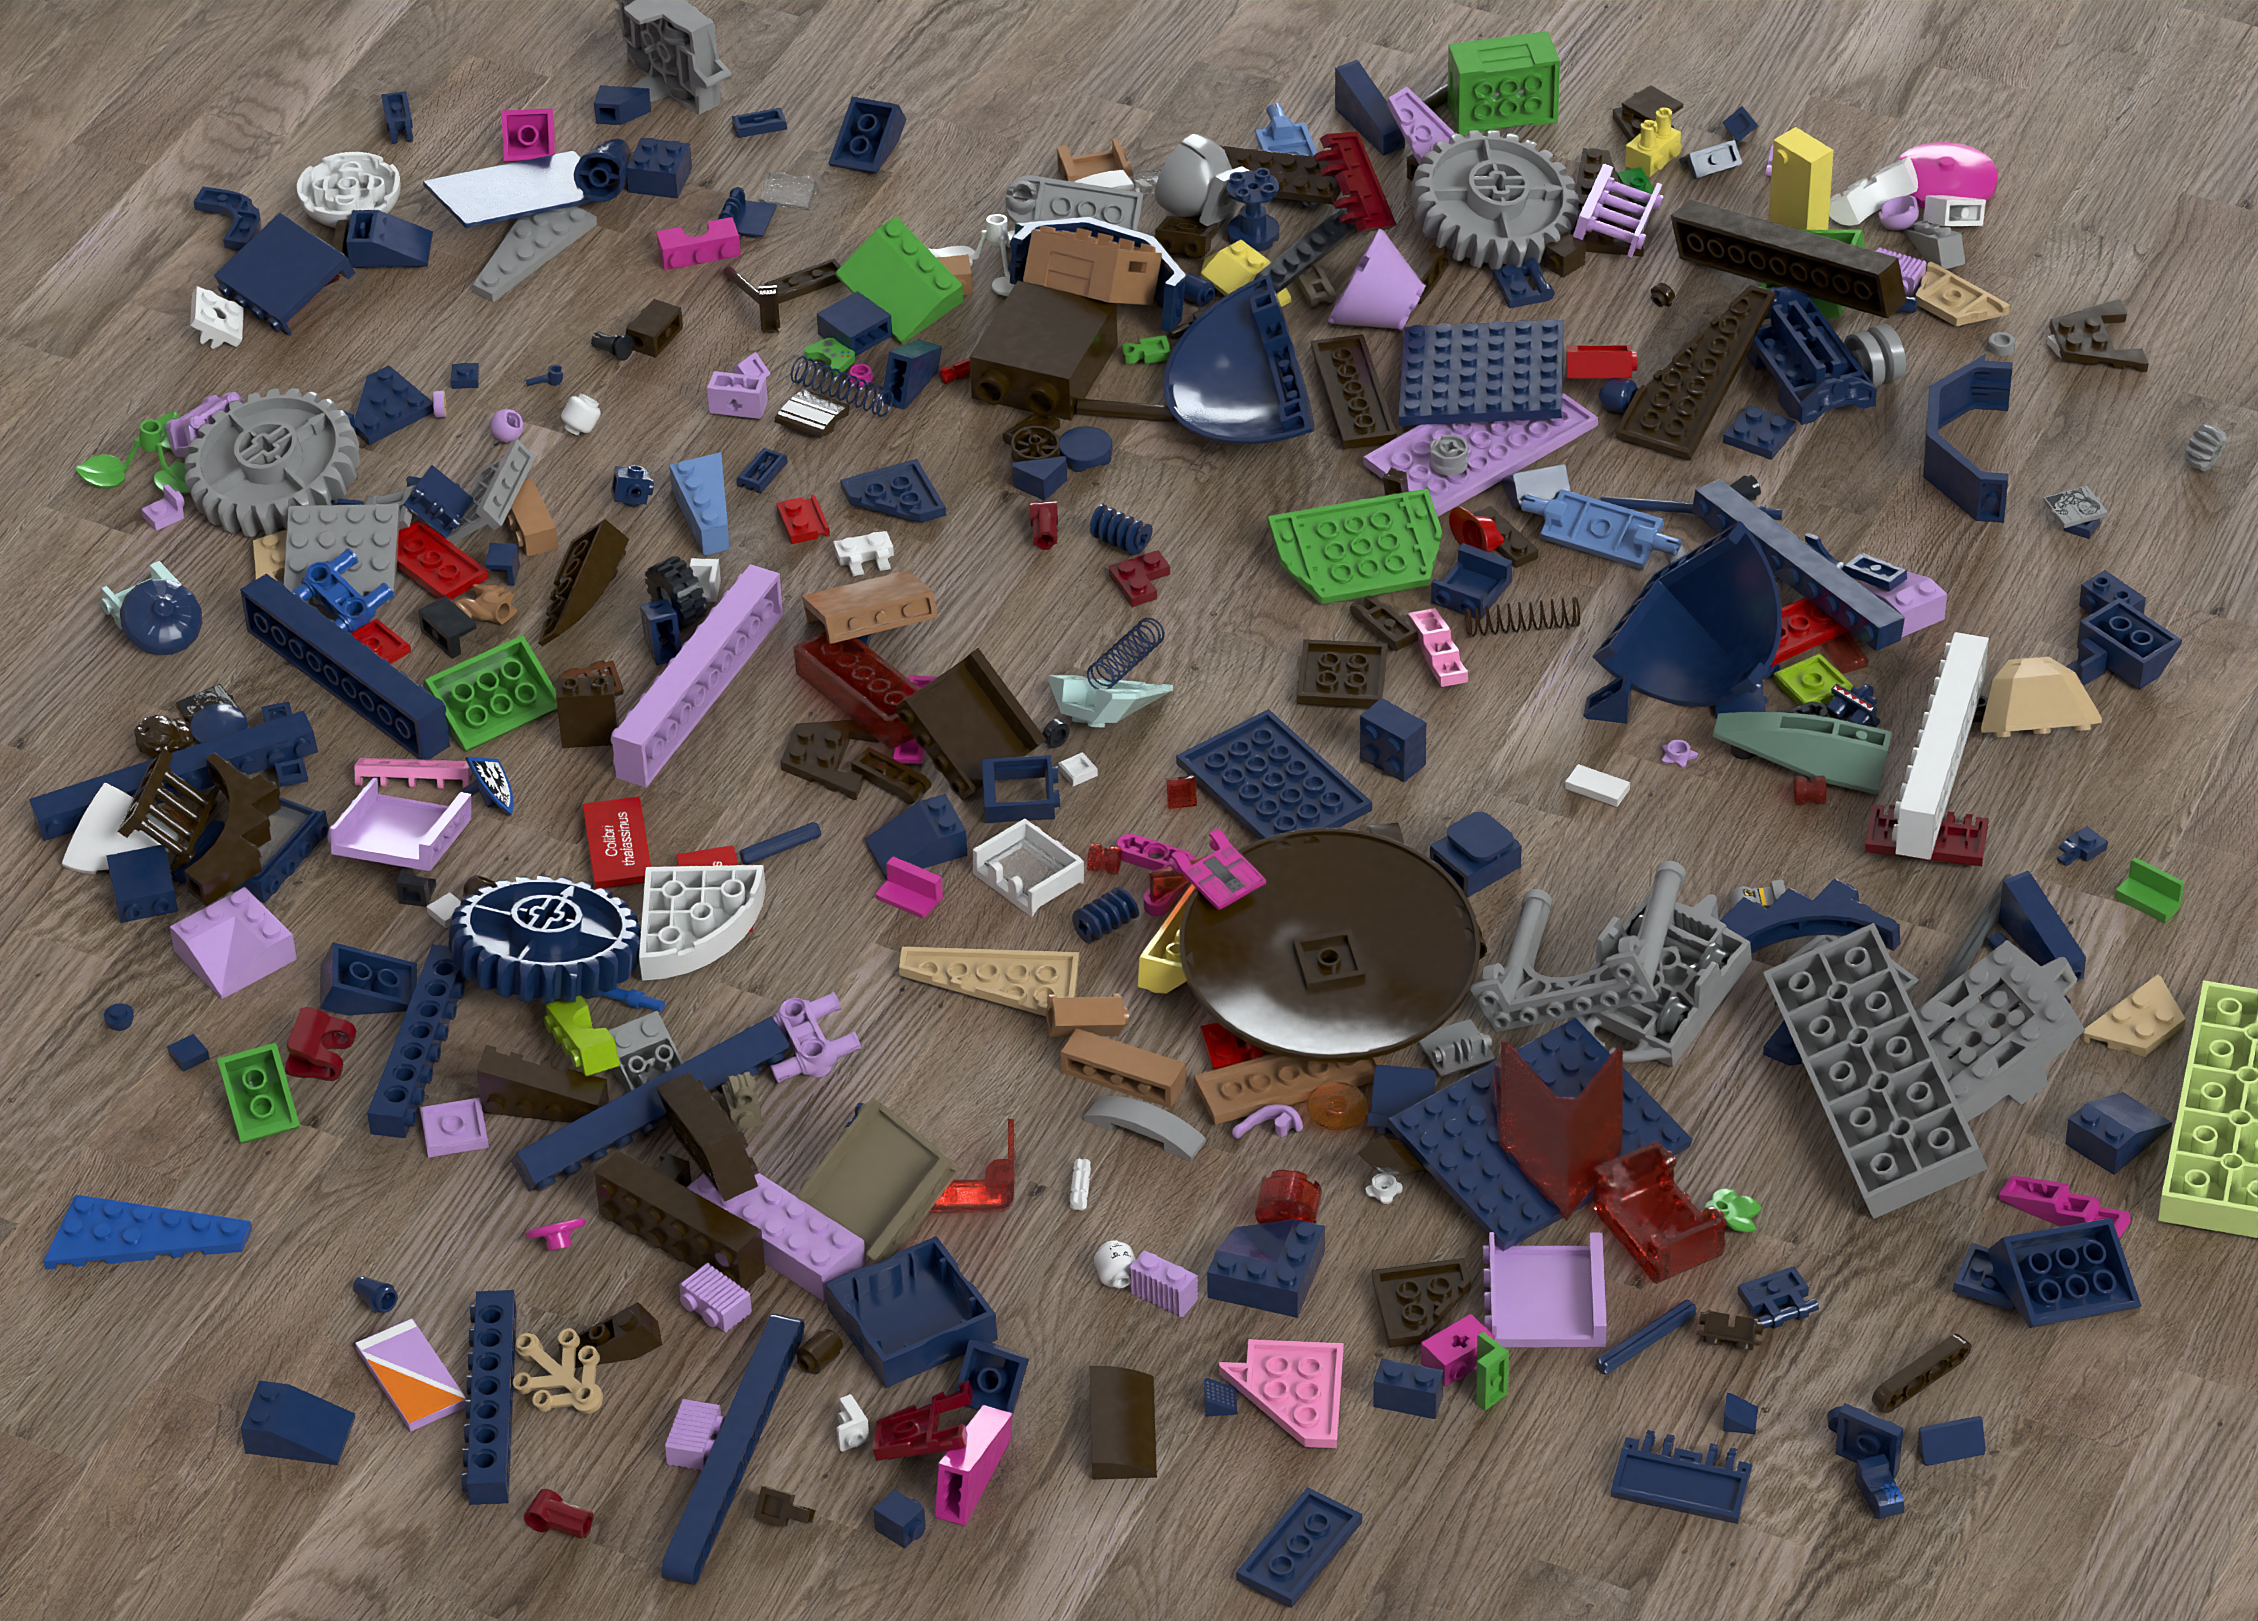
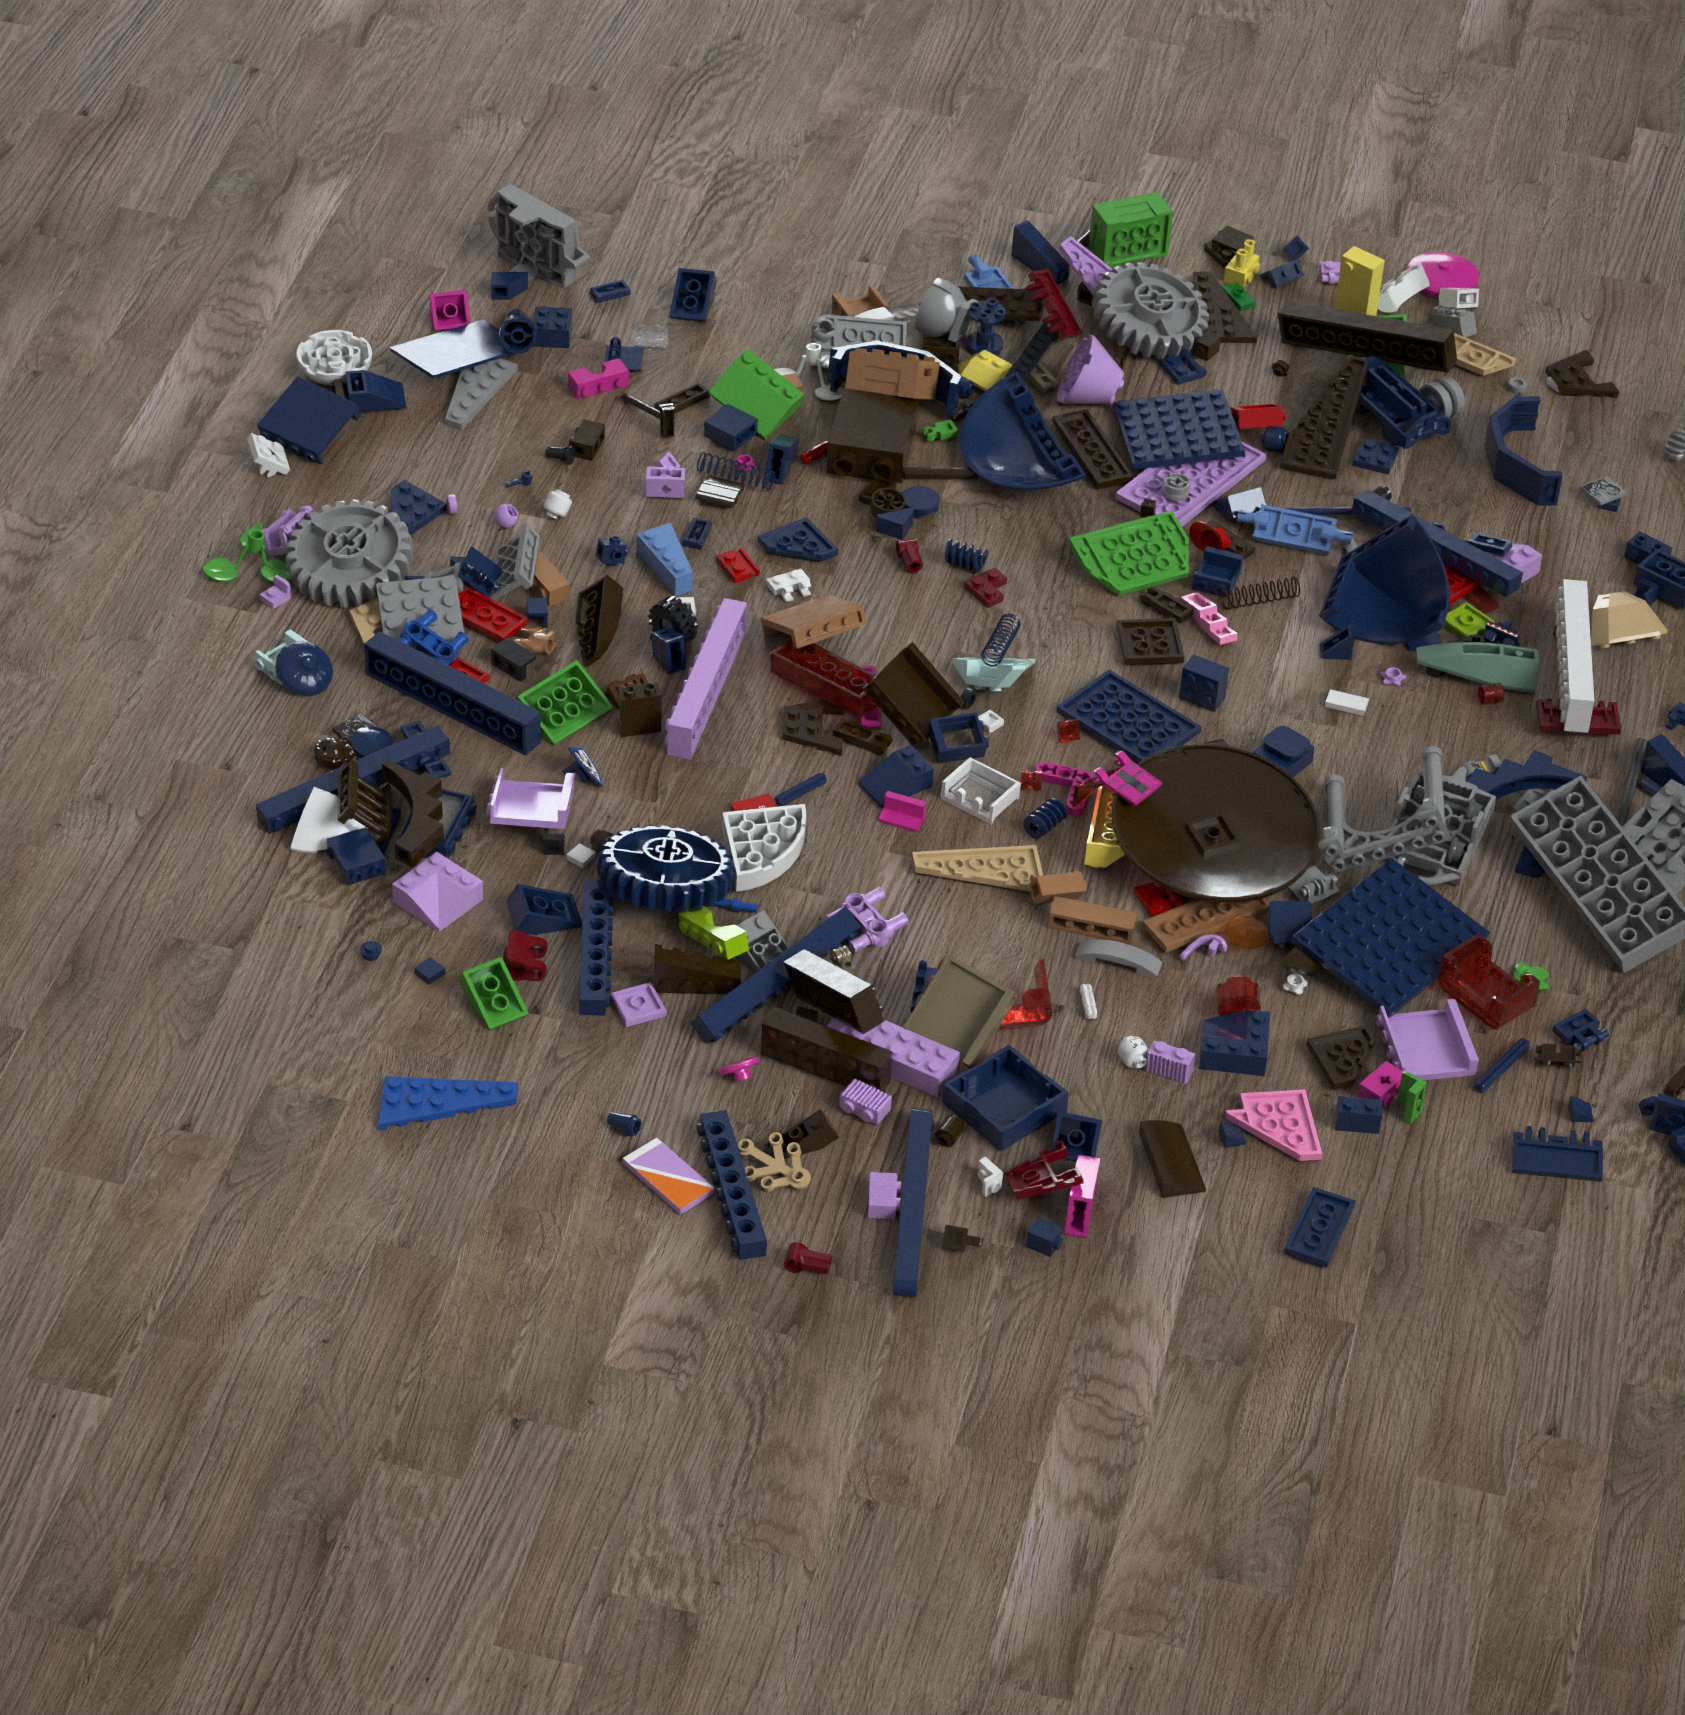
camera: 15 degrees left, 0 degrees up
dark blue plate [194,186,261,251] -> none
dark blue slope [241,1380,356,1465] -> none
bright pink hinge [354,758,472,789] -> none
dark blue hinge [381,91,413,144] -> none
dark blue plate [451,363,480,389] -> none
red tile [583,796,651,890] -> none
bright green piece [804,338,855,377] -> none
clear red windscreen [1494,1041,1623,1221] -> none
lavender fence [1573,164,1663,258] -> none
lavender hair [1879,195,1919,231] -> none

